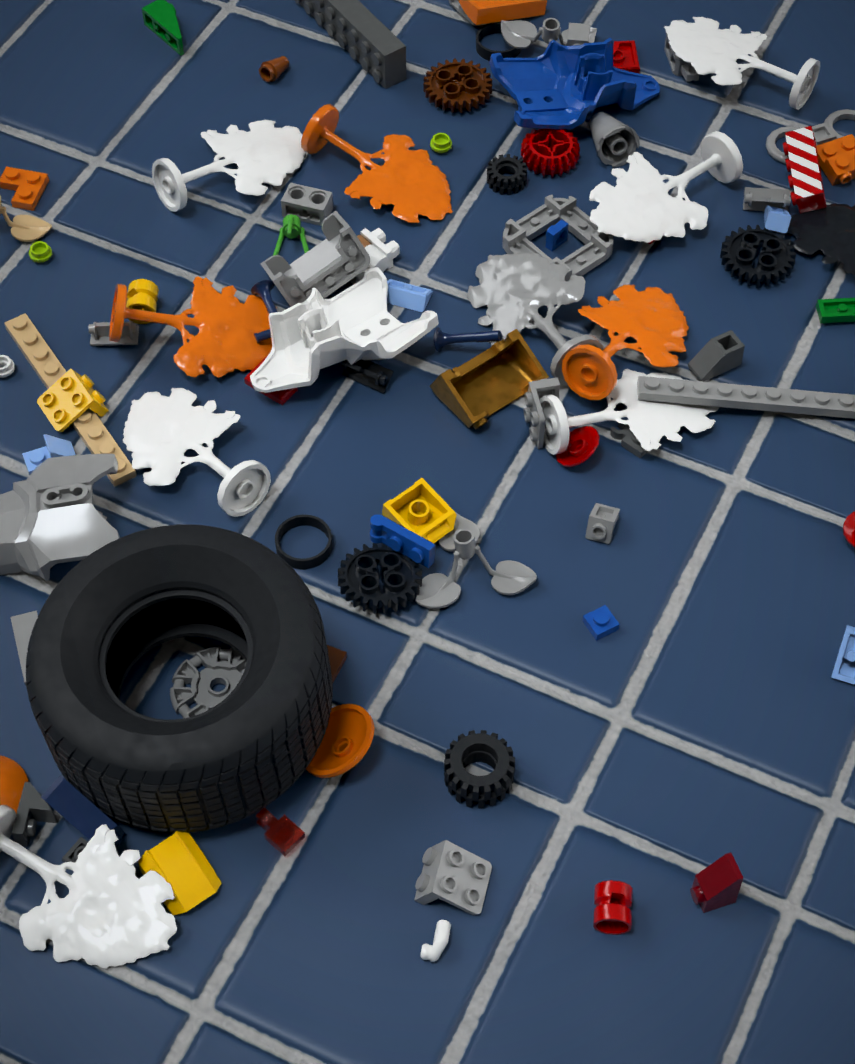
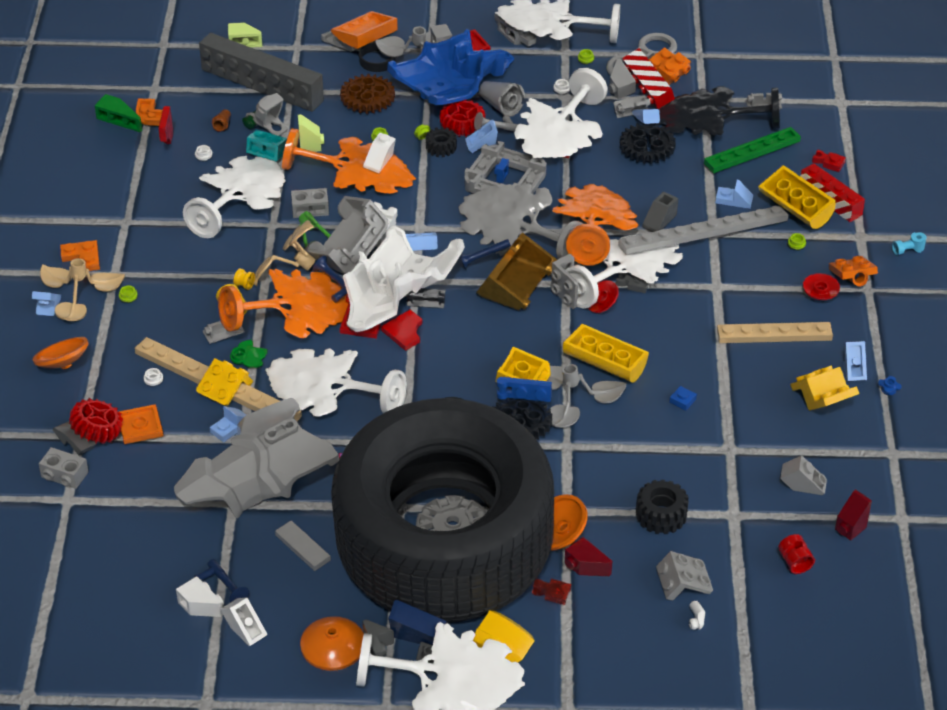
camera: 25 degrees left, 10 degrees down
light grey bracket [585,503,620,544] -> none
none -> orange plate [136,98,163,126]
none -> red tile [158,106,173,144]
none -> white plate [195,145,213,161]
none -> green plate [230,340,268,368]
none -> yellow wheel [233,268,255,290]
none -> light grey piece [242,93,288,136]
none -> teal brick [246,130,287,161]
none -> tan plant [254,220,316,286]
none -> yellowish green slope [298,115,324,152]
none -> white slope [363,133,396,173]
none -> red tile [381,309,422,351]
none -> lime plate [414,124,430,140]
none -> light blue slope [465,119,498,153]
none -> light grey piece [474,112,518,132]
none -> white plate [554,79,570,94]
none -> yellow brick [563,324,649,383]
none -> dark red slope [565,537,613,577]
none -> lime plate [578,49,594,64]
none -> light grey slope [609,58,636,99]
none -> light blue slope [715,179,753,209]
none -> tan plate [717,322,833,343]
none -> light grey slope [780,455,827,495]
none -> yellow bracket [790,365,859,411]

